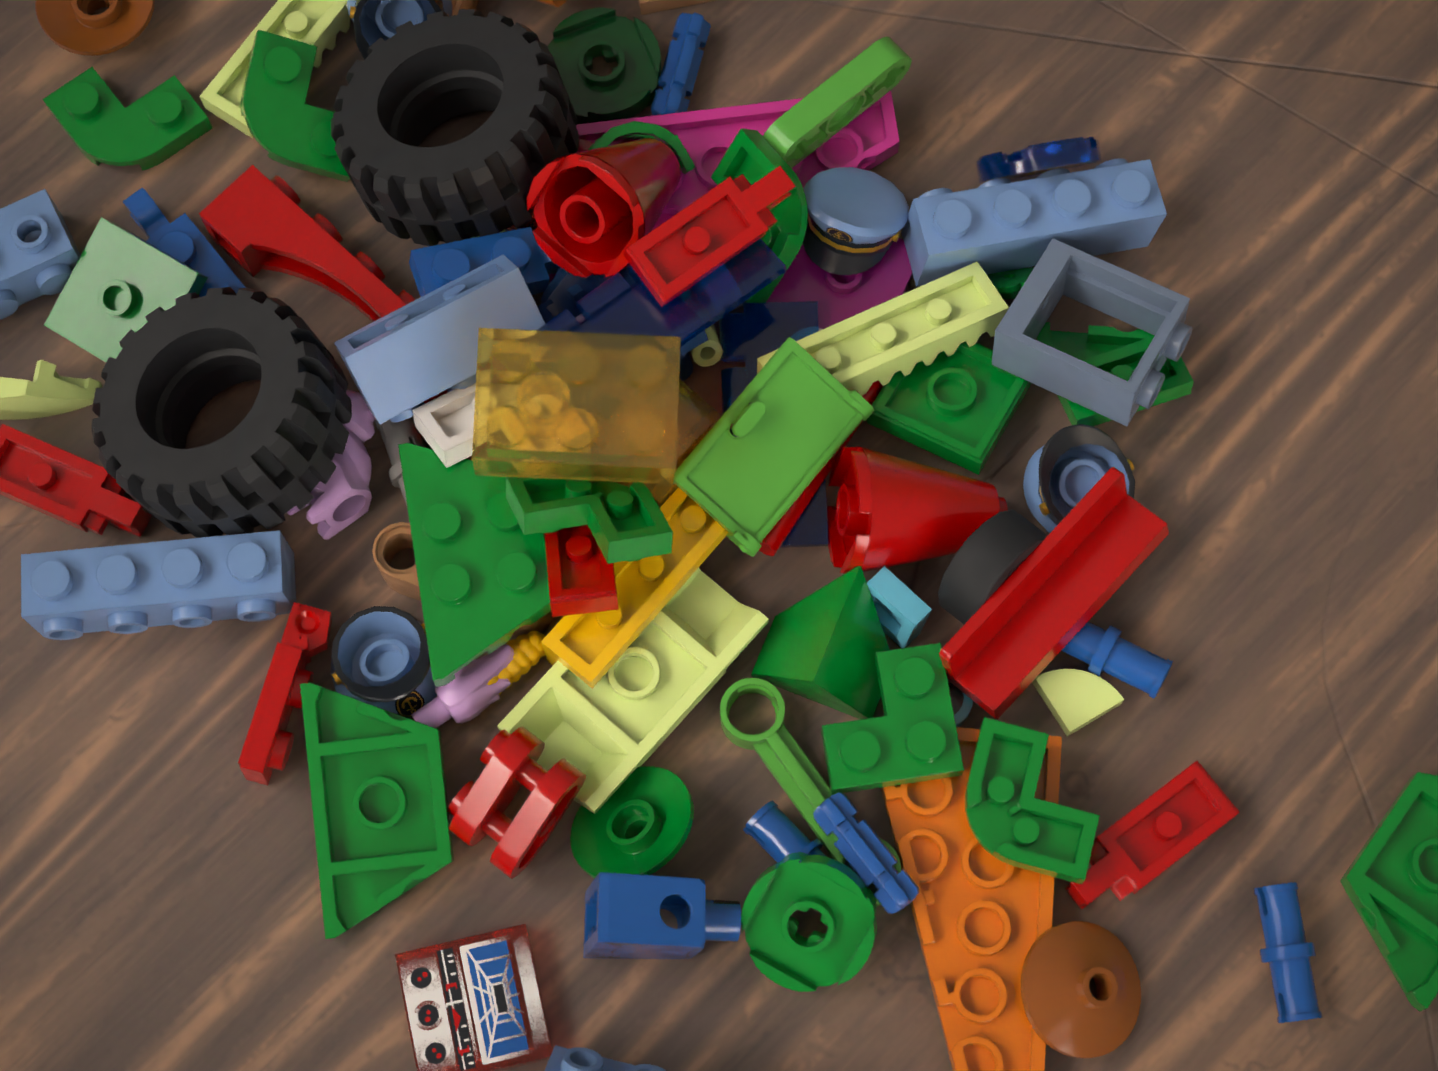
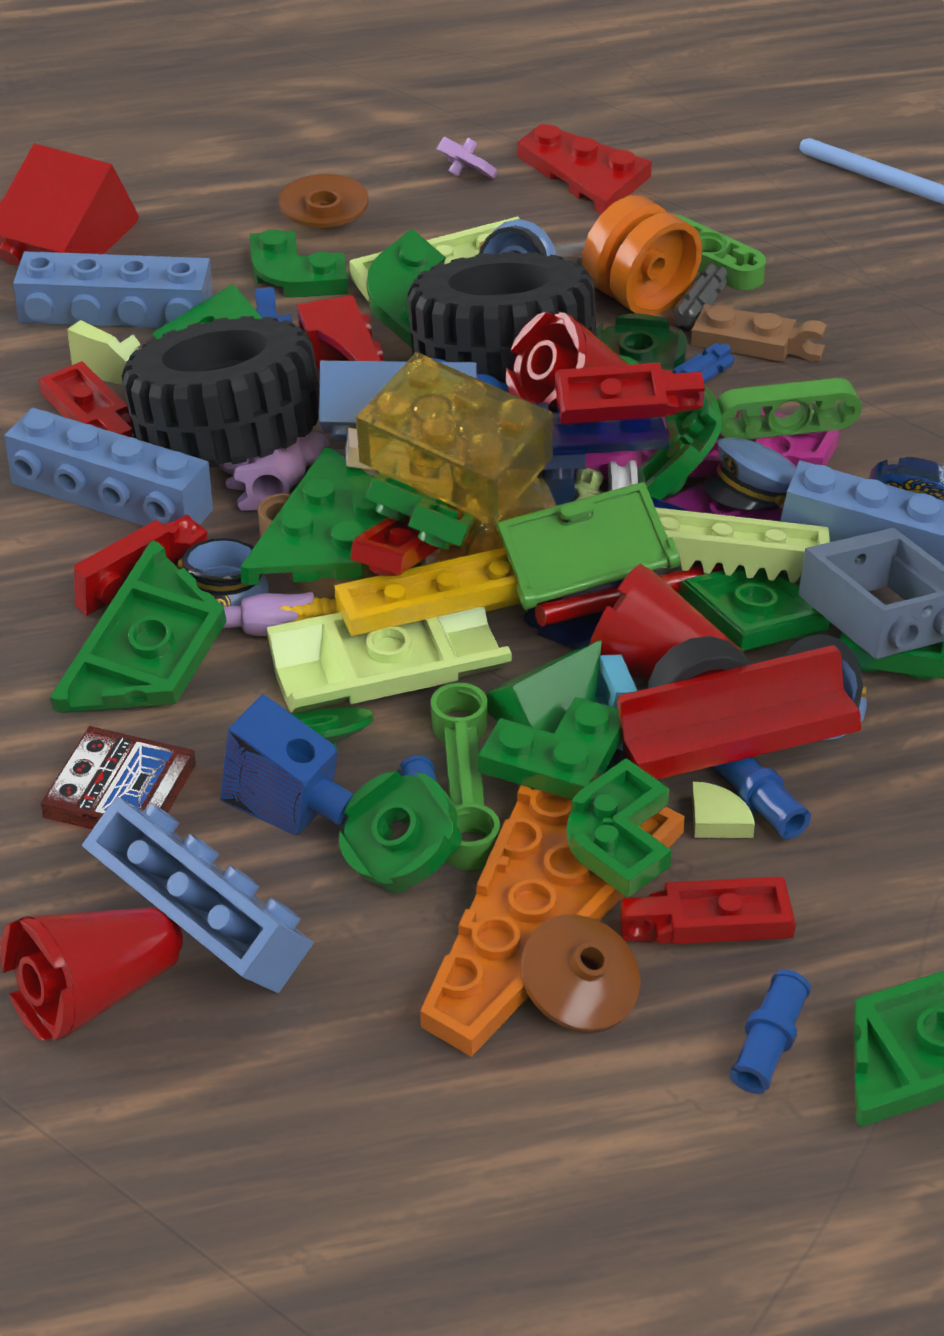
camera: 30 degrees right, 30 degrees down
red brick [447,726,586,879] -> none
blue axle [813,792,919,914] -> none

